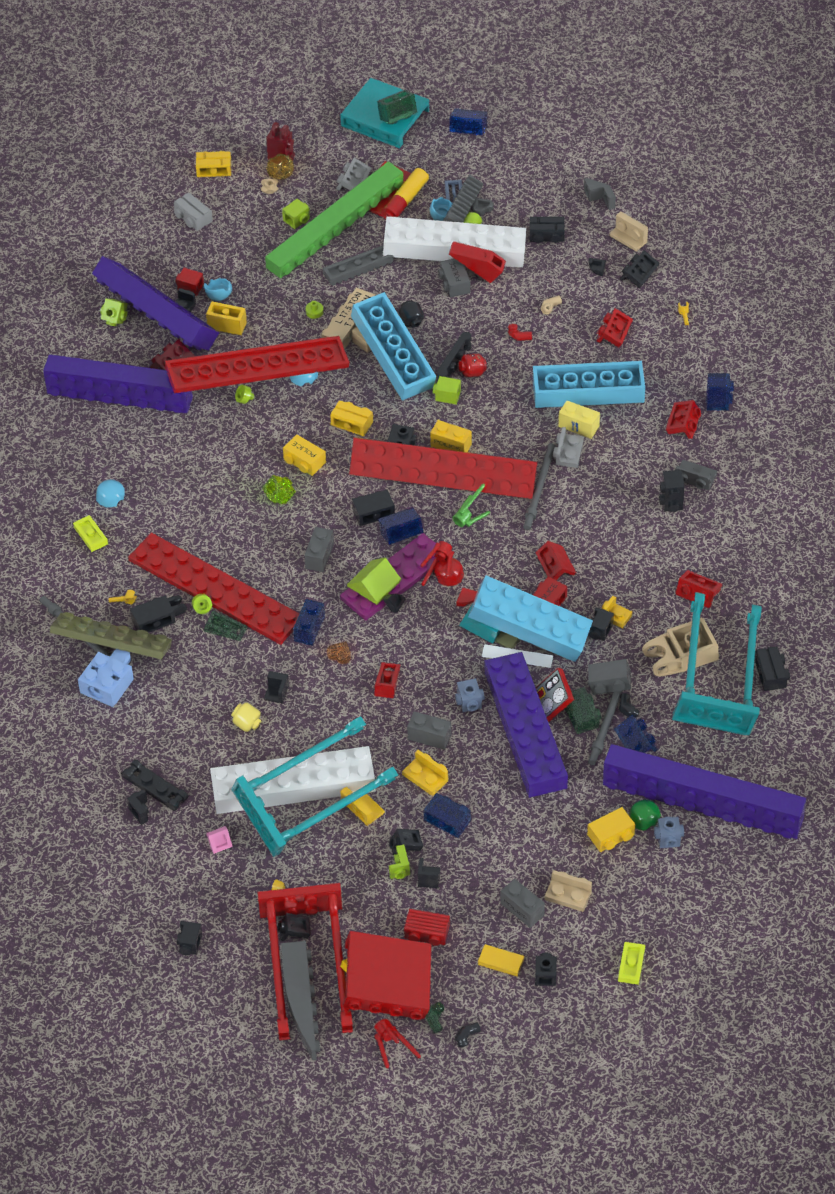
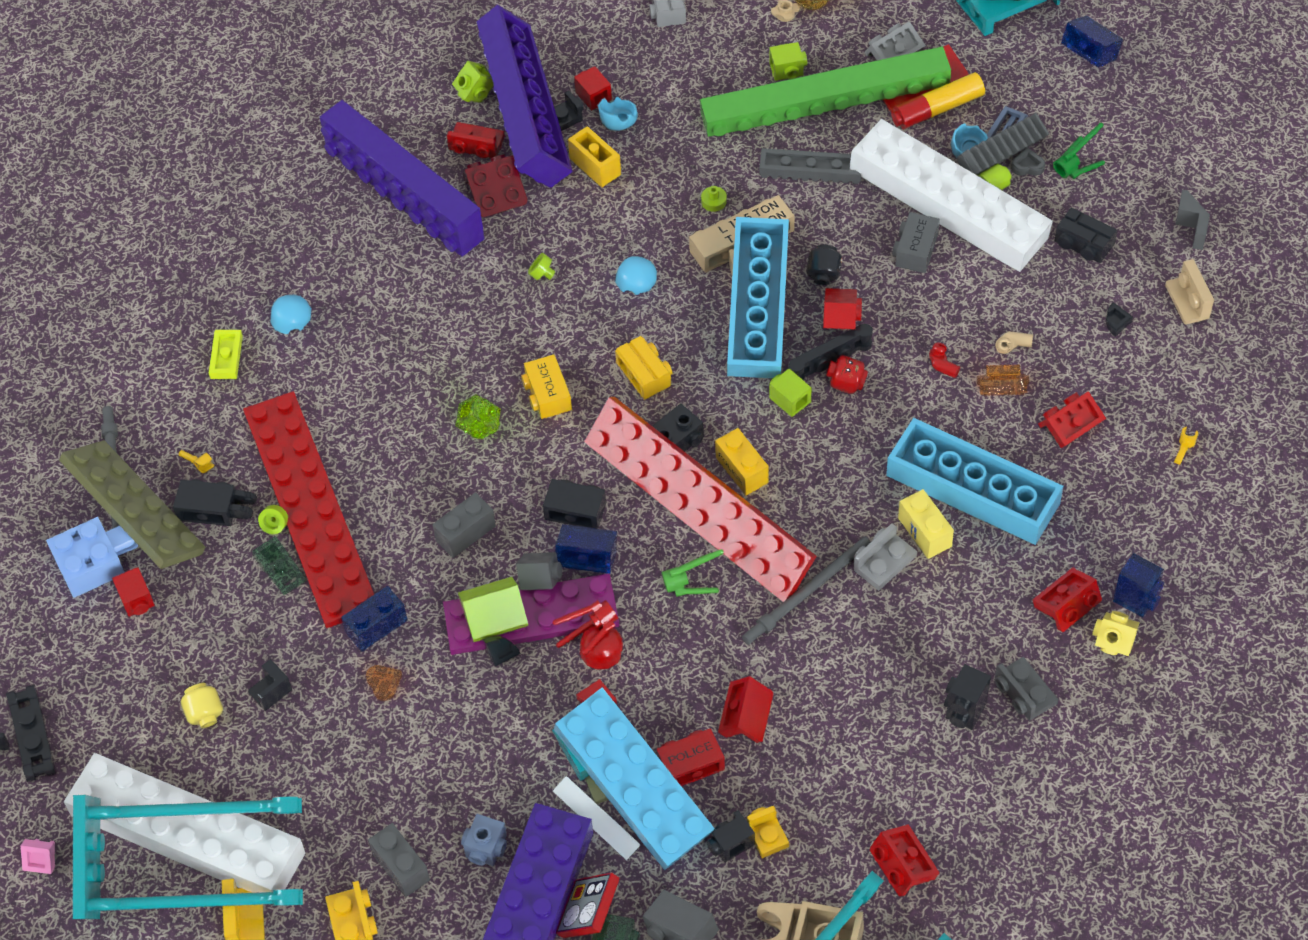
camera: 35 degrees right, 5 degrees up
red plate [165,336,350,394] -> none
red slope [374,662,401,698] -> none
red slope [449,241,506,283] -> none
black bracket [620,250,660,288] -> none
none -> red brick [112,567,155,617]
none -> red bracket [447,122,505,158]
none -> dark grey brick [516,552,562,590]
none -> red brick [823,288,862,329]
none -> clear orange piece [977,364,1030,396]
none -> green plant [1053,122,1105,179]
none -> light yellow brick [1092,611,1140,656]

